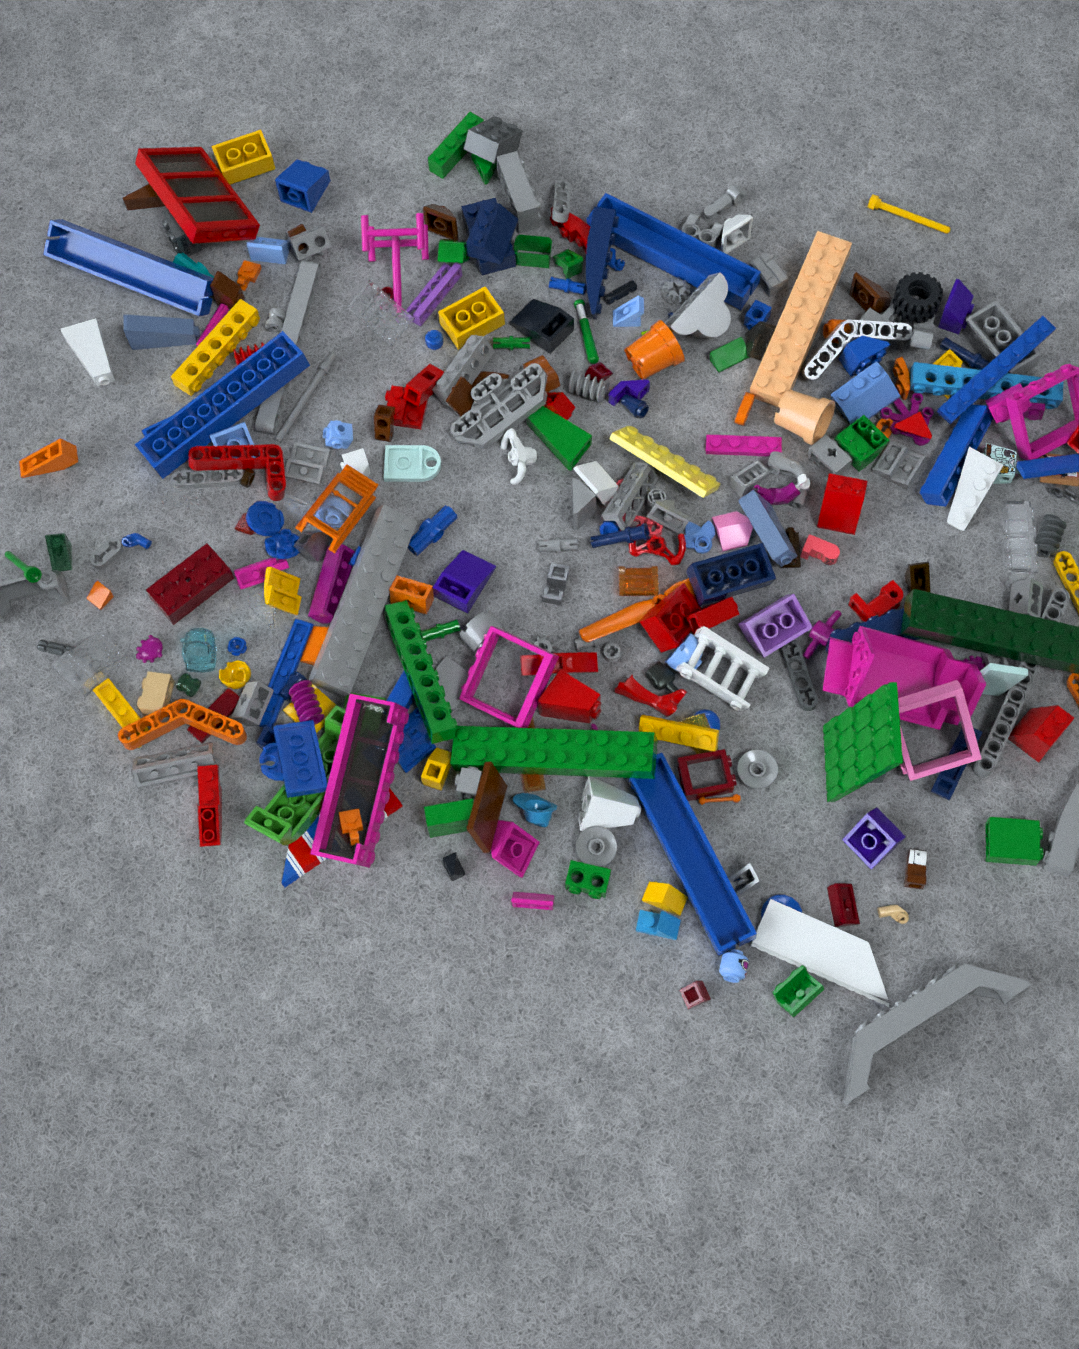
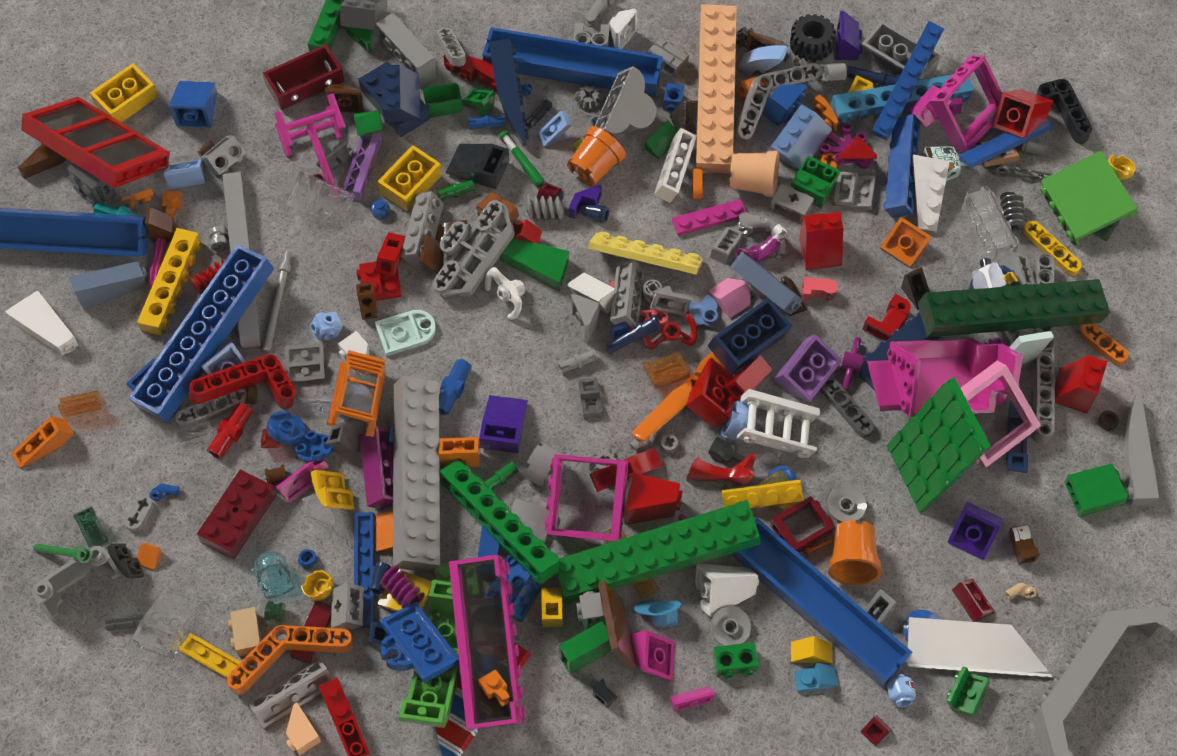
camera: 25 degrees left, 5 degrees down
magenta piece [136,635,163,663] -> none
none -> clear orange panel [58,390,102,418]
none -> pearl dark grey slope [106,543,144,578]
none -> orange plate [122,188,155,210]
none -> red piece [207,402,253,459]
none -> dark red piece [263,44,345,110]
none -> reddish brown bush [264,464,287,484]
none -> light nougat slope [286,703,321,756]
none -> flat silver hinge [316,141,354,171]
none -> white brick [654,128,697,203]
none -> black gear [736,27,754,49]
none -> light blue slope [738,45,788,75]
none -> orange piece [828,520,882,585]
none -> orange slope [880,217,932,267]
none -> torso [969,258,1018,289]
none -> dark brown tile [1098,411,1119,431]

